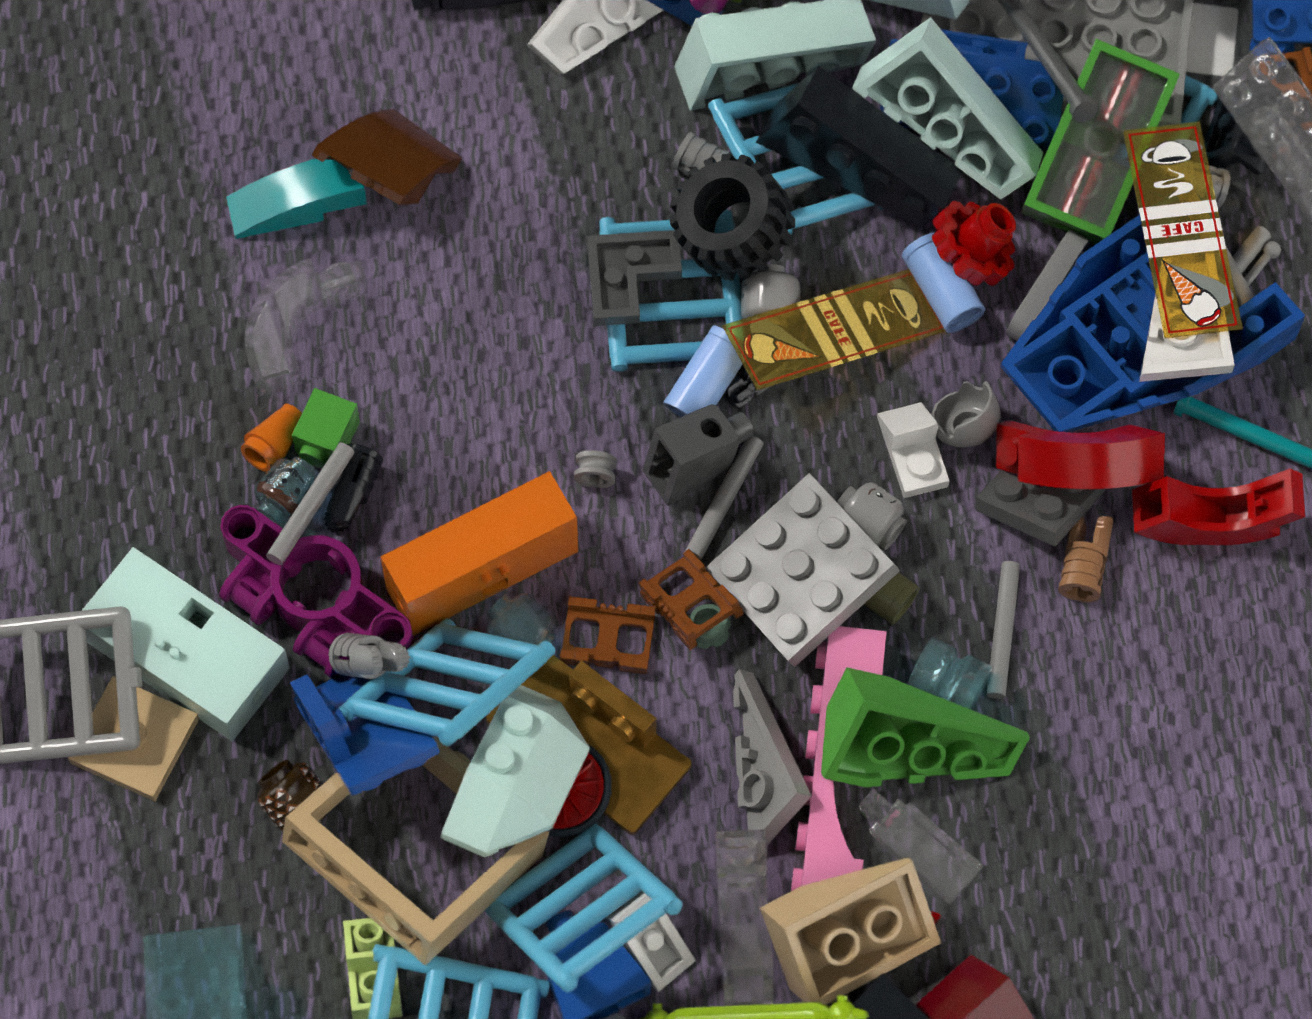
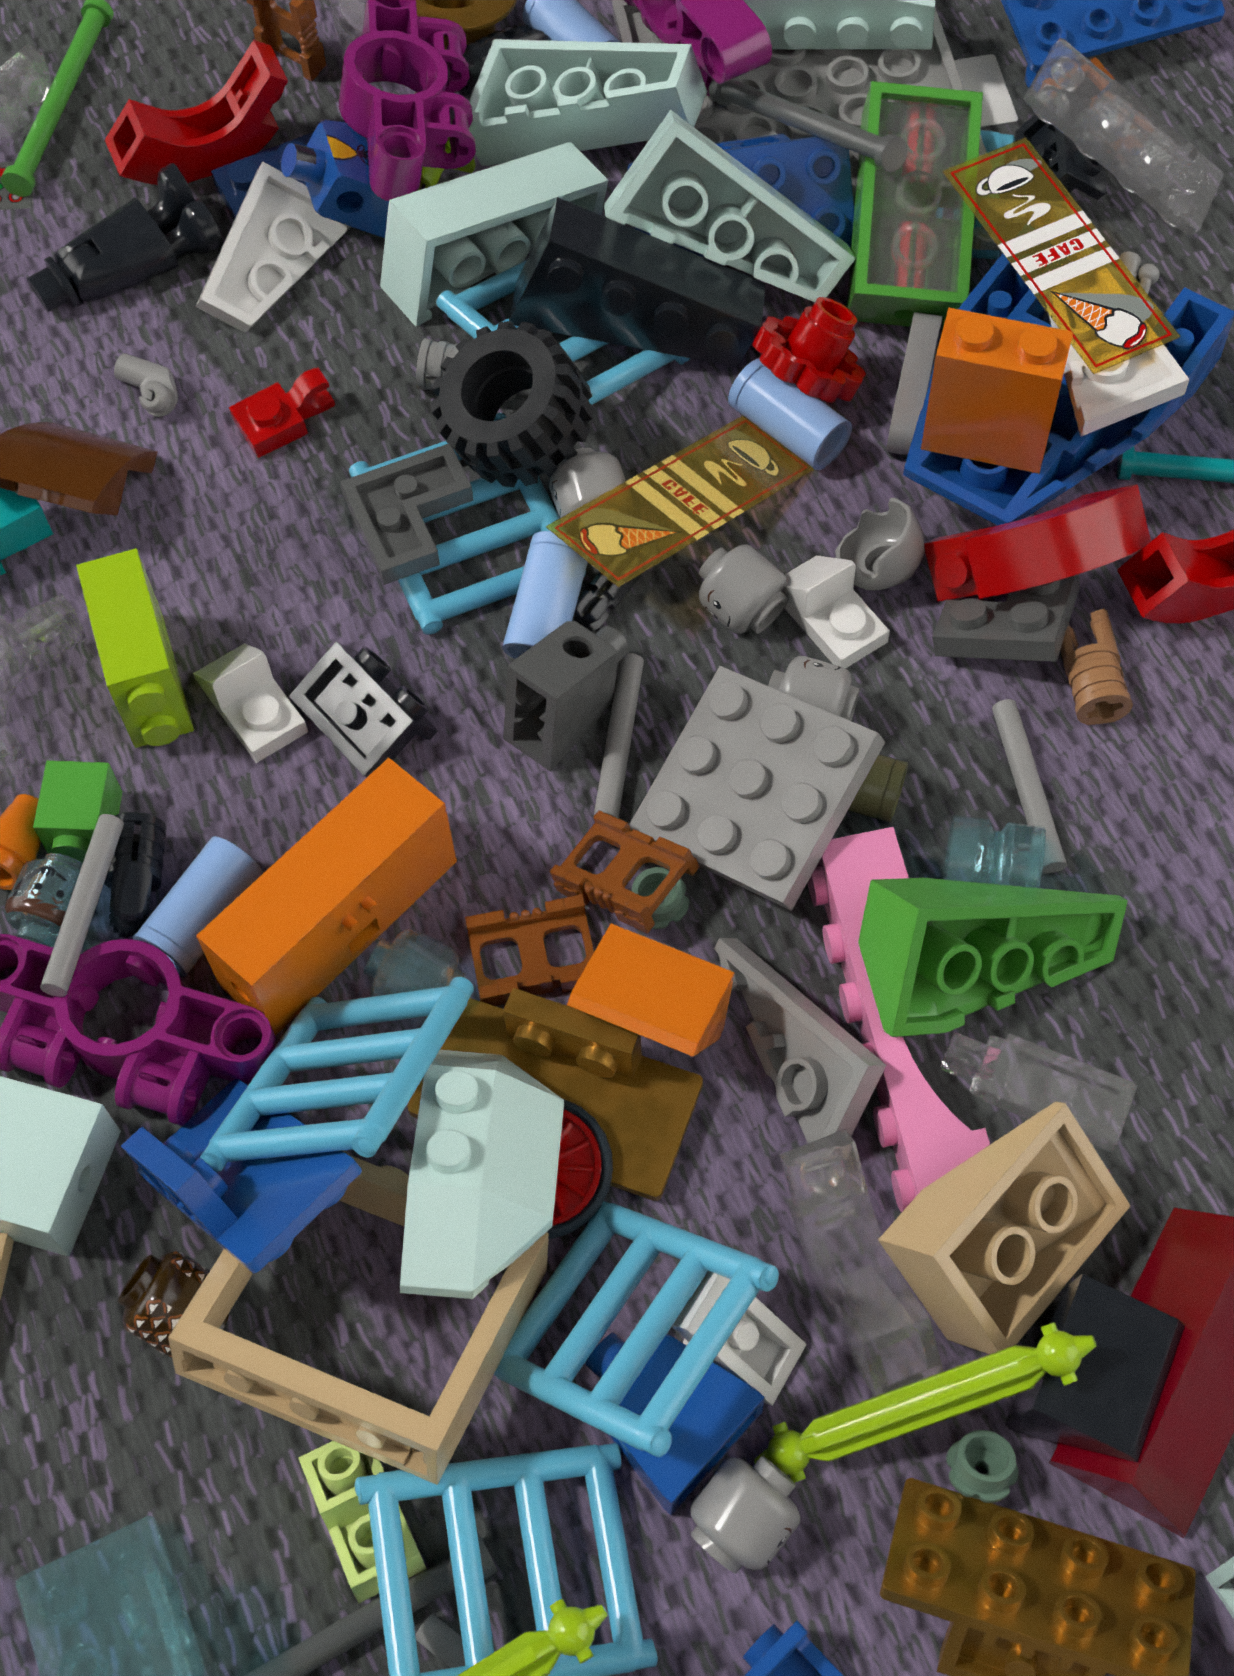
camera: 15 degrees left, 5 degrees down
light grey hinge [329,633,410,679] -> none
light grey bush [574,450,617,488] -> none
none -> lime brick [76,548,194,748]
none -> light grey arm [114,353,179,417]
none -> light blue pin [133,836,263,977]
none -> white slope [193,643,308,763]
none -> red plate [228,367,335,458]
none -> bracket [289,641,438,777]
none -> orange slope [567,923,735,1057]
none -> light grey head [699,544,789,634]
none -> orange slope [921,307,1073,474]

